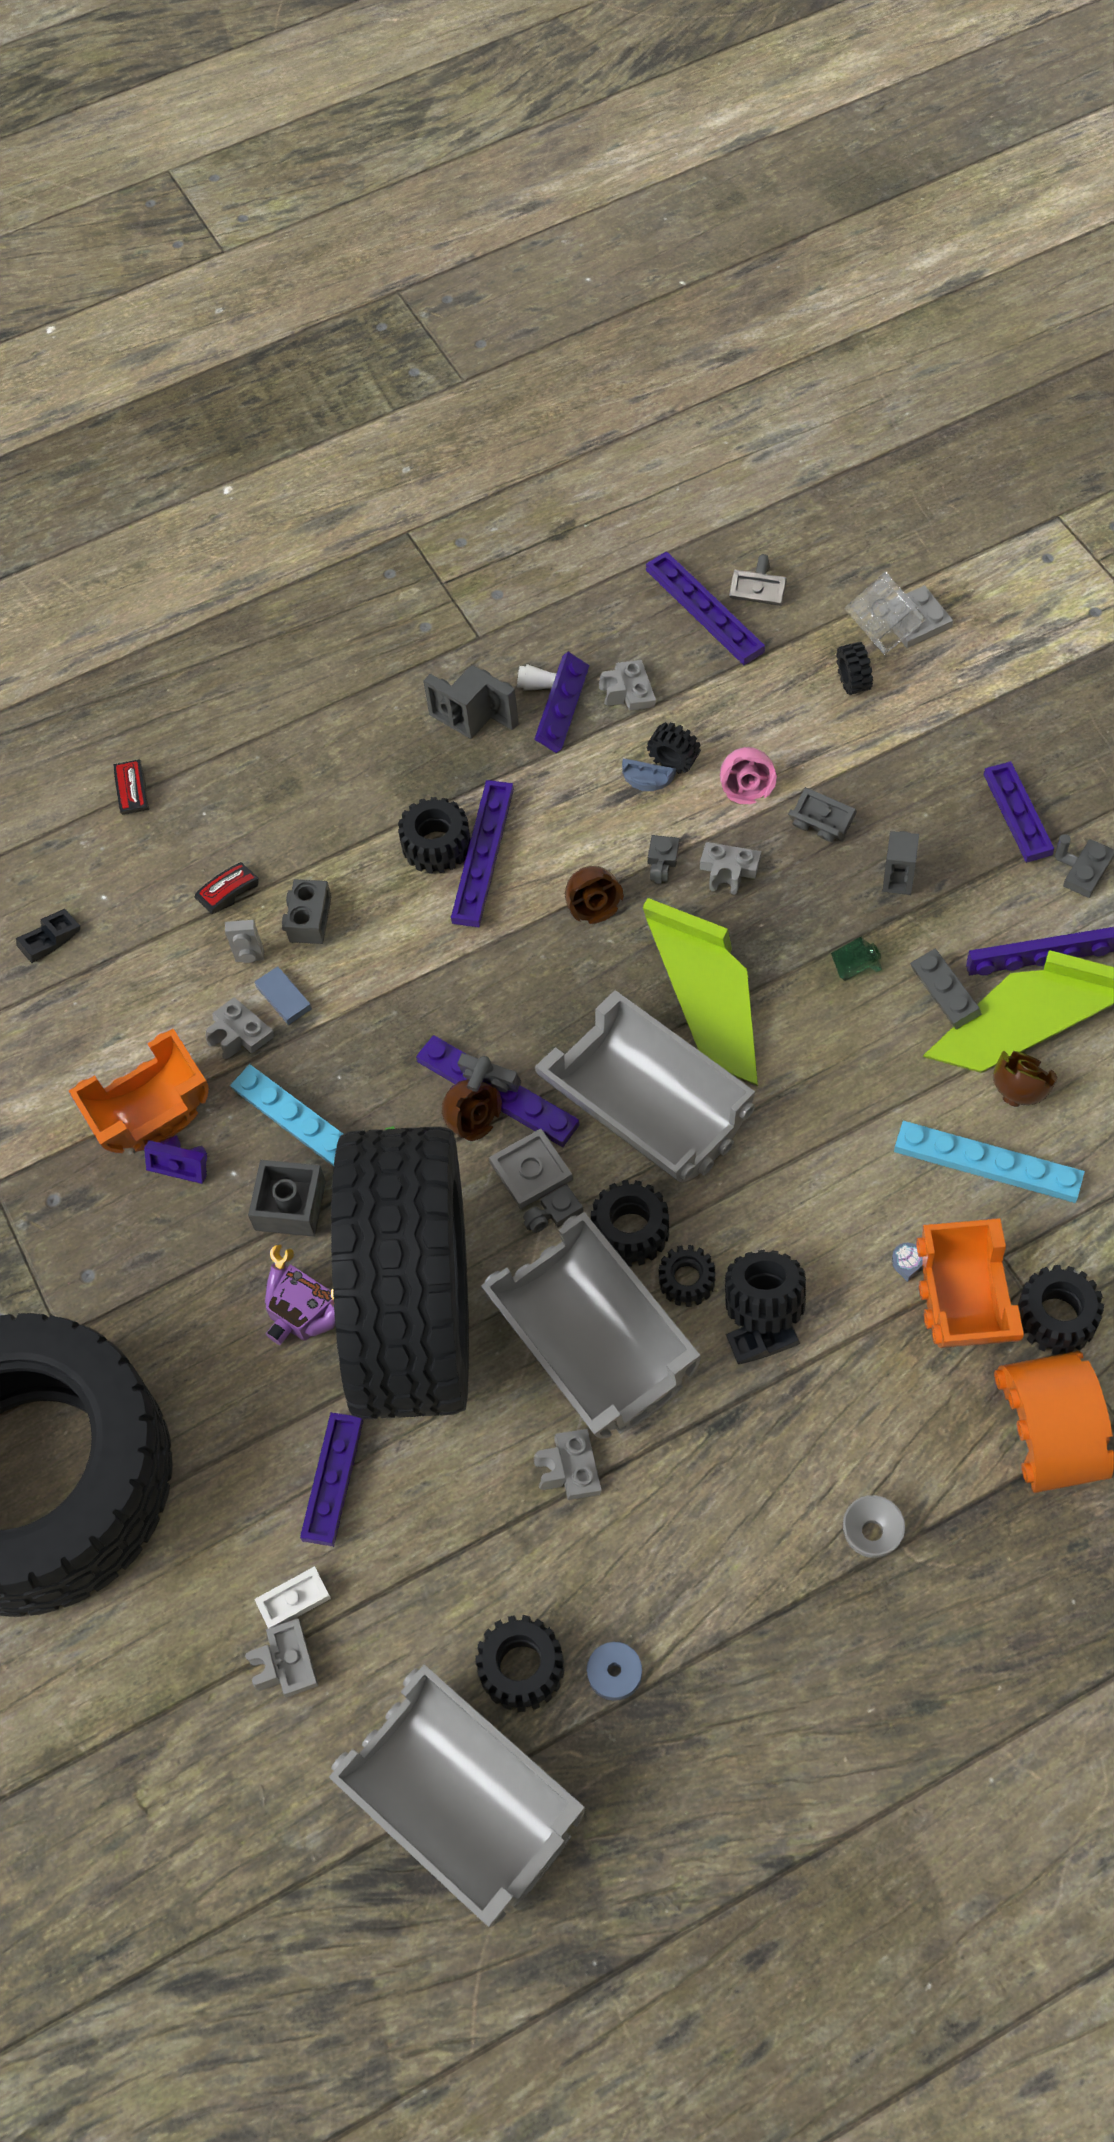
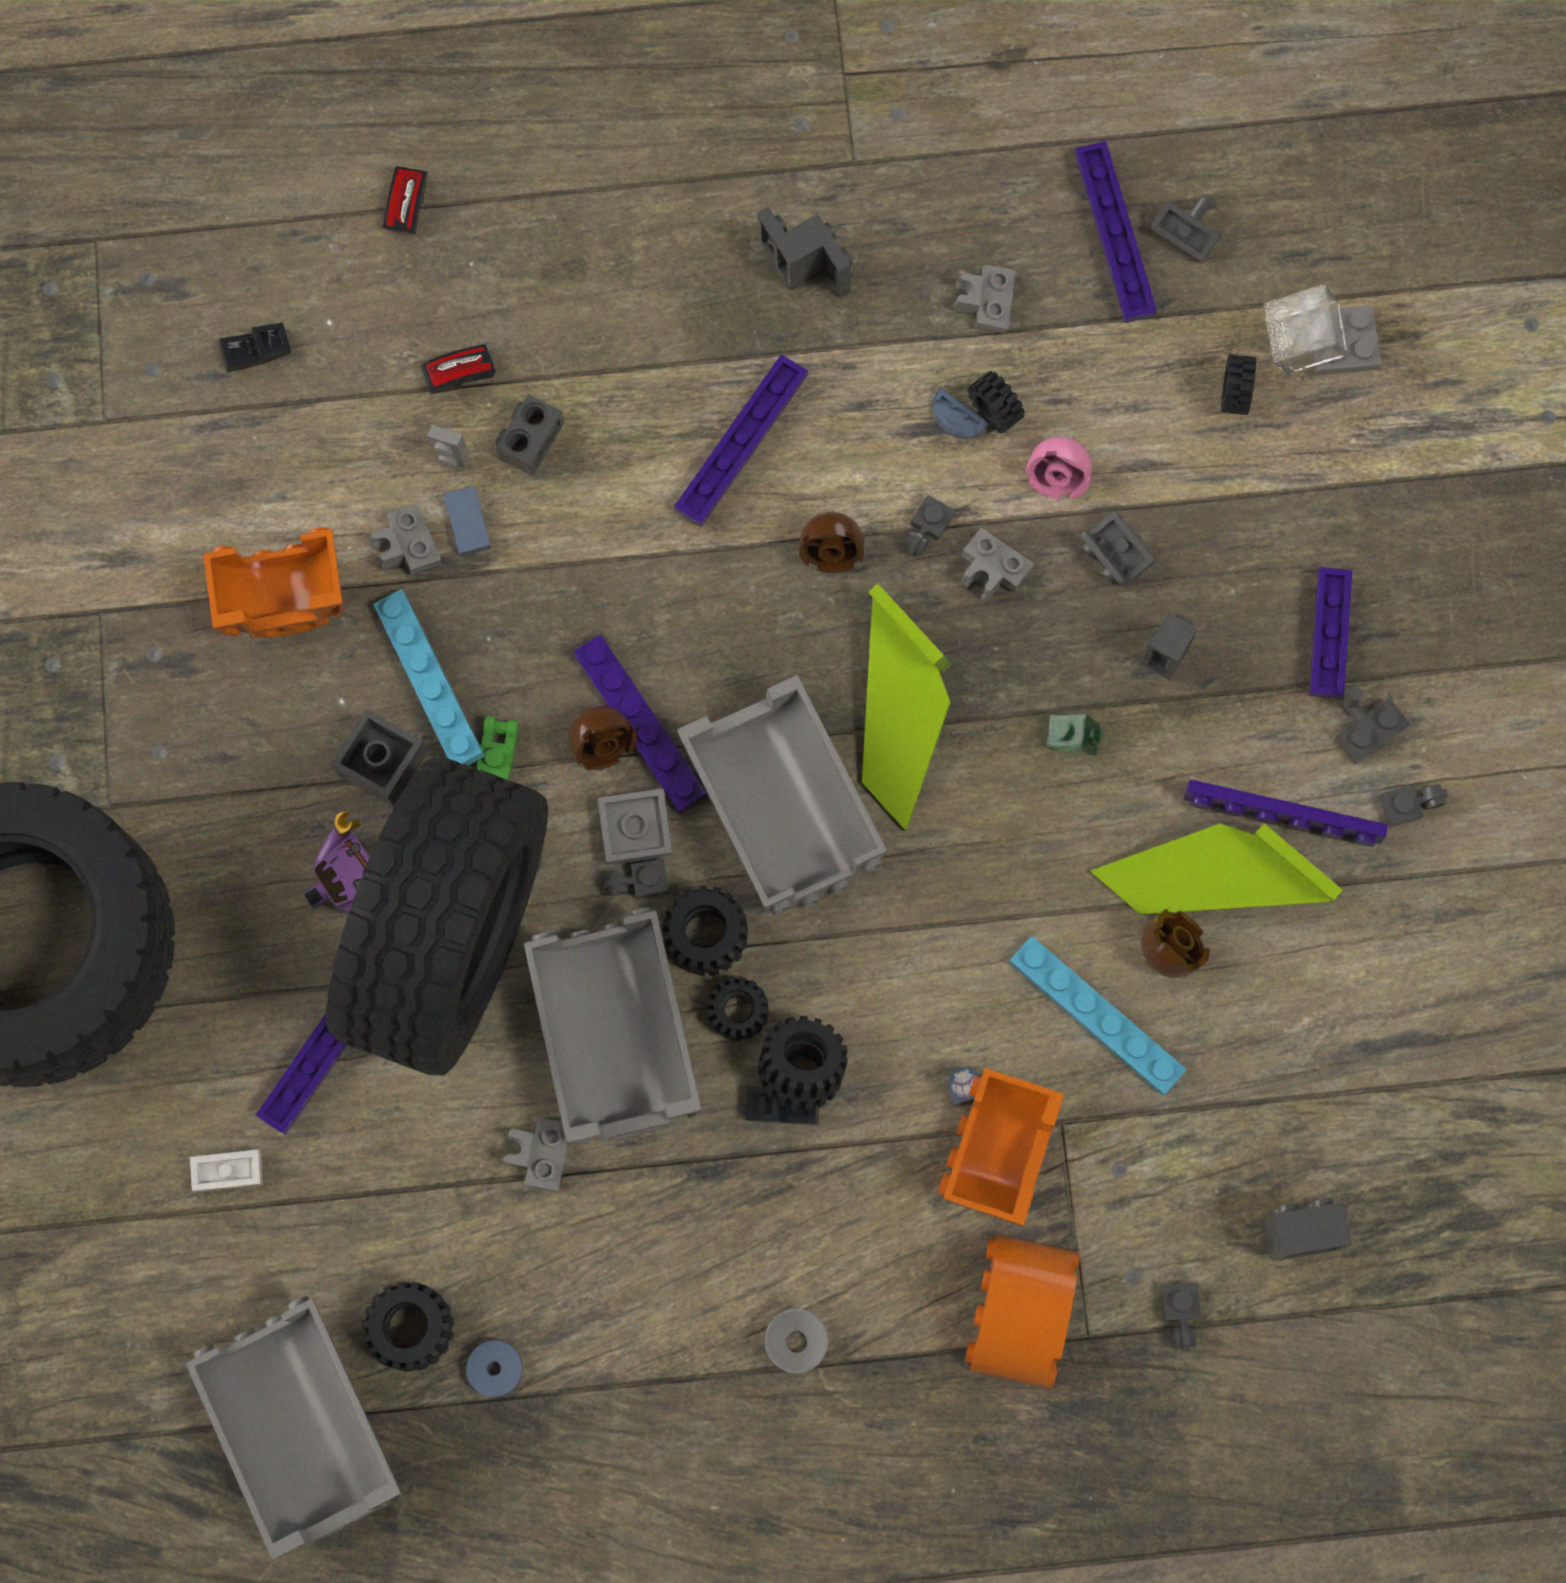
camera: 20 degrees right, 15 degrees up
dark purple tile [144,1135,207,1184] -> none
light grey plate [245,1618,319,1698] -> none
black tyre [398,797,471,874] -> none
dark grey plate [457,1053,521,1093] -> none
white cone [517,664,556,691] -> none
dark purple plate [534,651,590,753] -> none
dark grey plate [910,948,982,1029] -> none
black tyre [1018,1265,1104,1355] -> none

